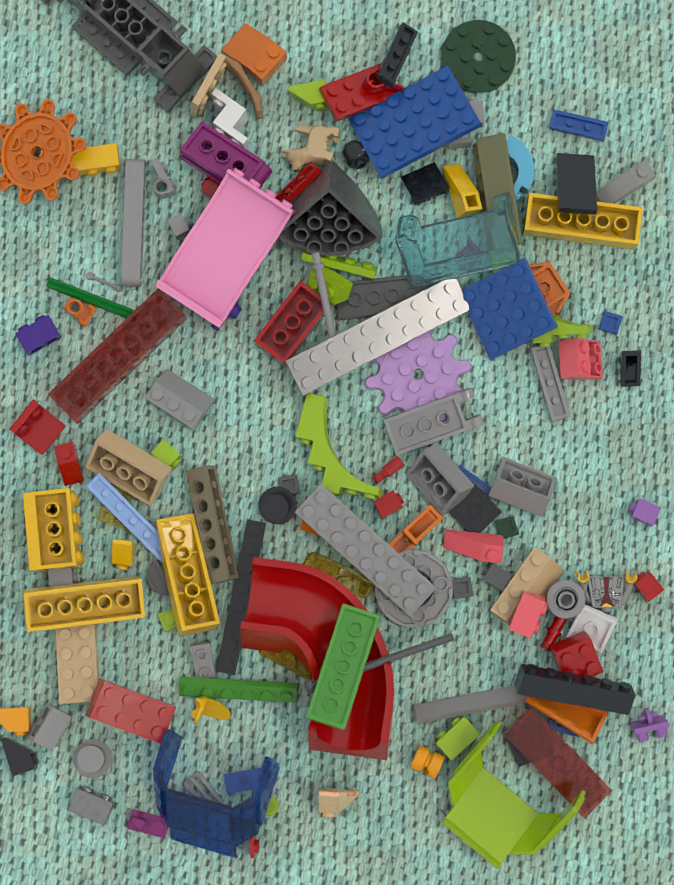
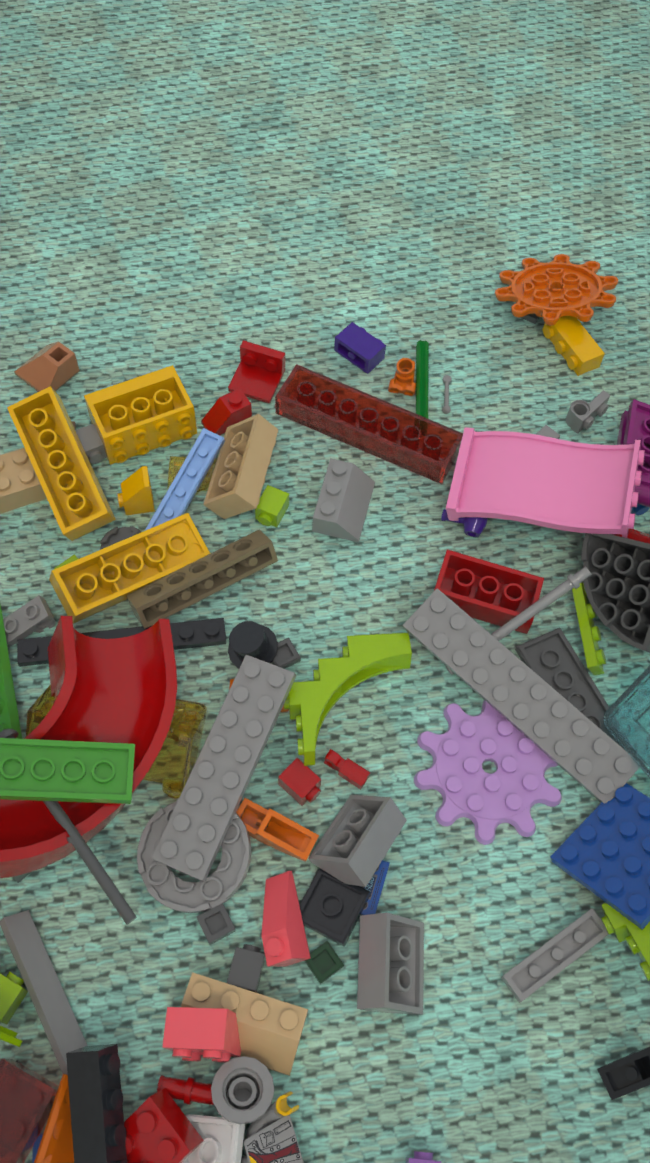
camera: 65 degrees right, 20 degrees down
light grey beam [121,159,146,287] -> none
lime brick [306,266,353,305] -> none
light grey hinge [383,388,484,456] -> none
coral slope [558,338,603,380] -> none

